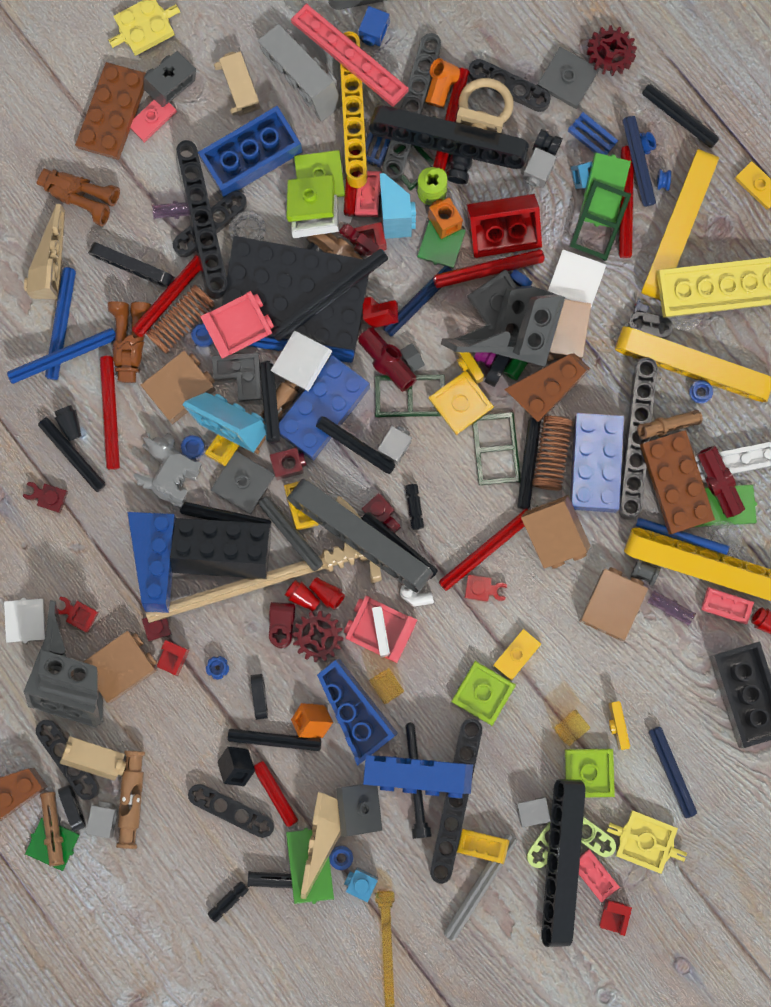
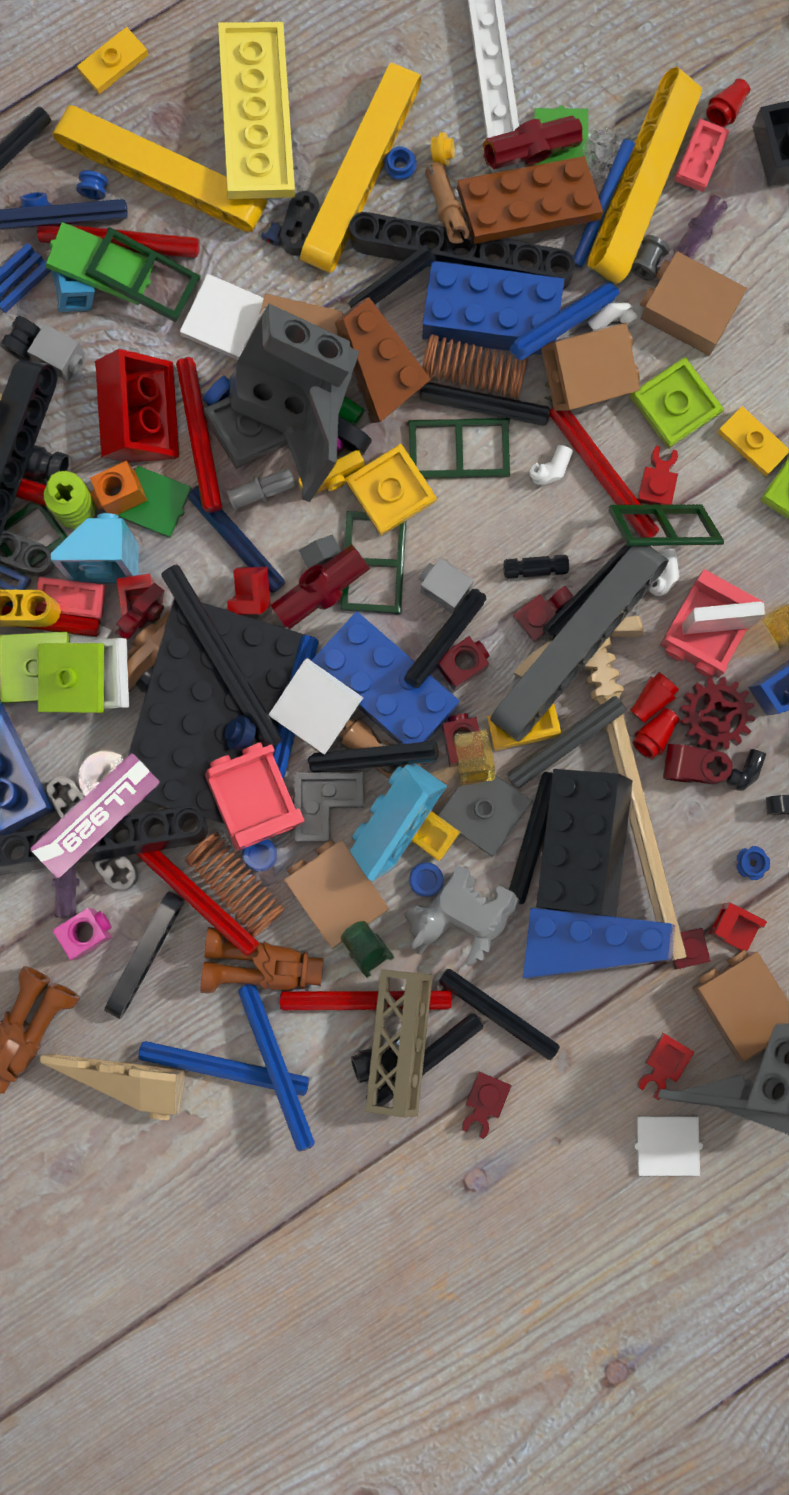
camera: 90 degrees left, 0 degrees up
none -> sticker [31,754,160,878]
none -> dark pink brick [52,908,112,960]
none -> dark blue plate [225,716,256,750]
none -> light grey axle [227,469,295,510]
none -> clear green piece [340,921,395,978]
none -> black axle [349,245,435,308]
none -> dark tan fence [365,969,433,1118]
none -> yellow plate [431,132,455,166]
none -> dark red brick [436,636,490,692]
none -> black axle [439,969,560,1060]
none -> clear yellow panel [454,729,495,785]
none -> blue axle [510,281,619,360]
none -> white arm [529,445,573,486]
none -> white arm [587,303,638,330]
none -> dark green window [608,504,724,546]
none -> lime plate [630,357,724,450]
none -> black arm [726,749,767,791]

